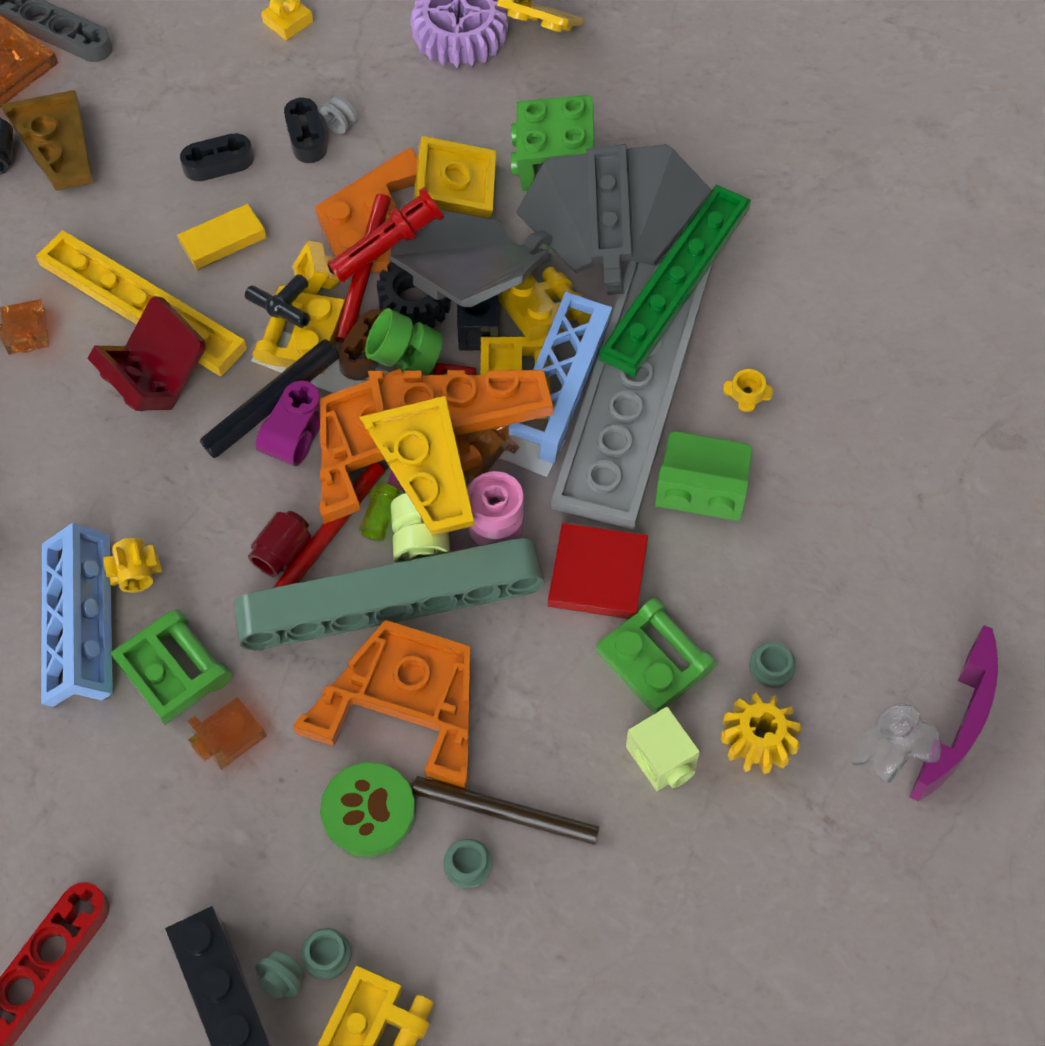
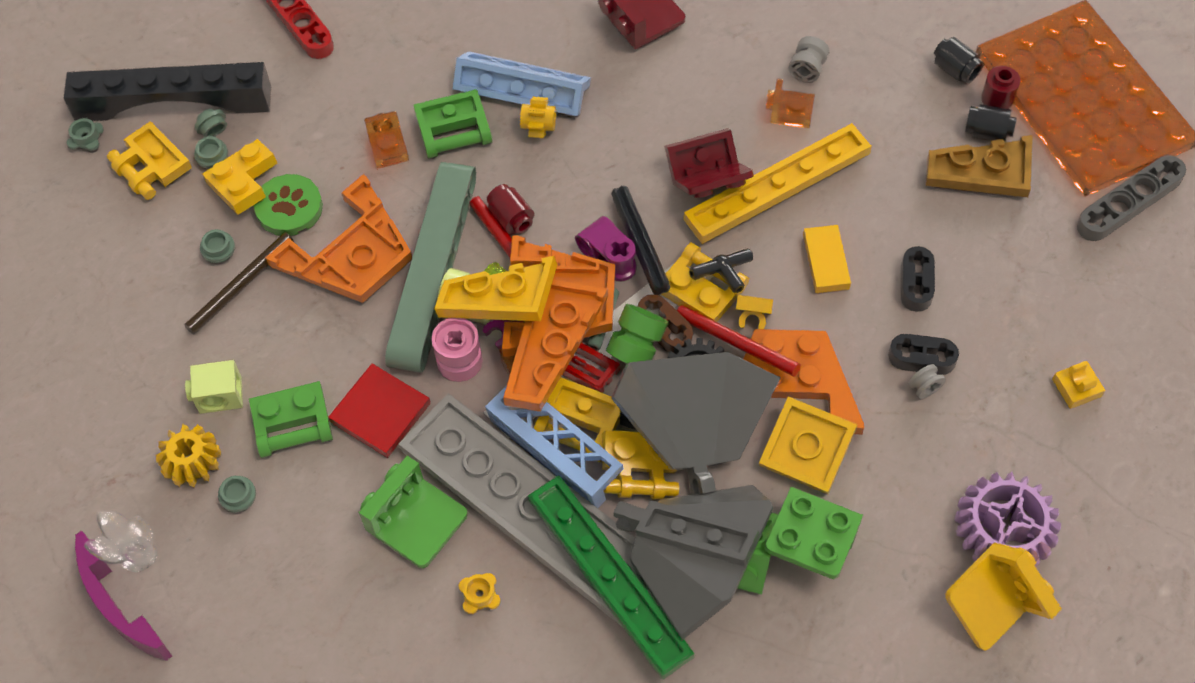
camera: 115 degrees right, 0 degrees up
red pin [328,187,445,283] -> none
none -> yellow plate [202,139,278,215]

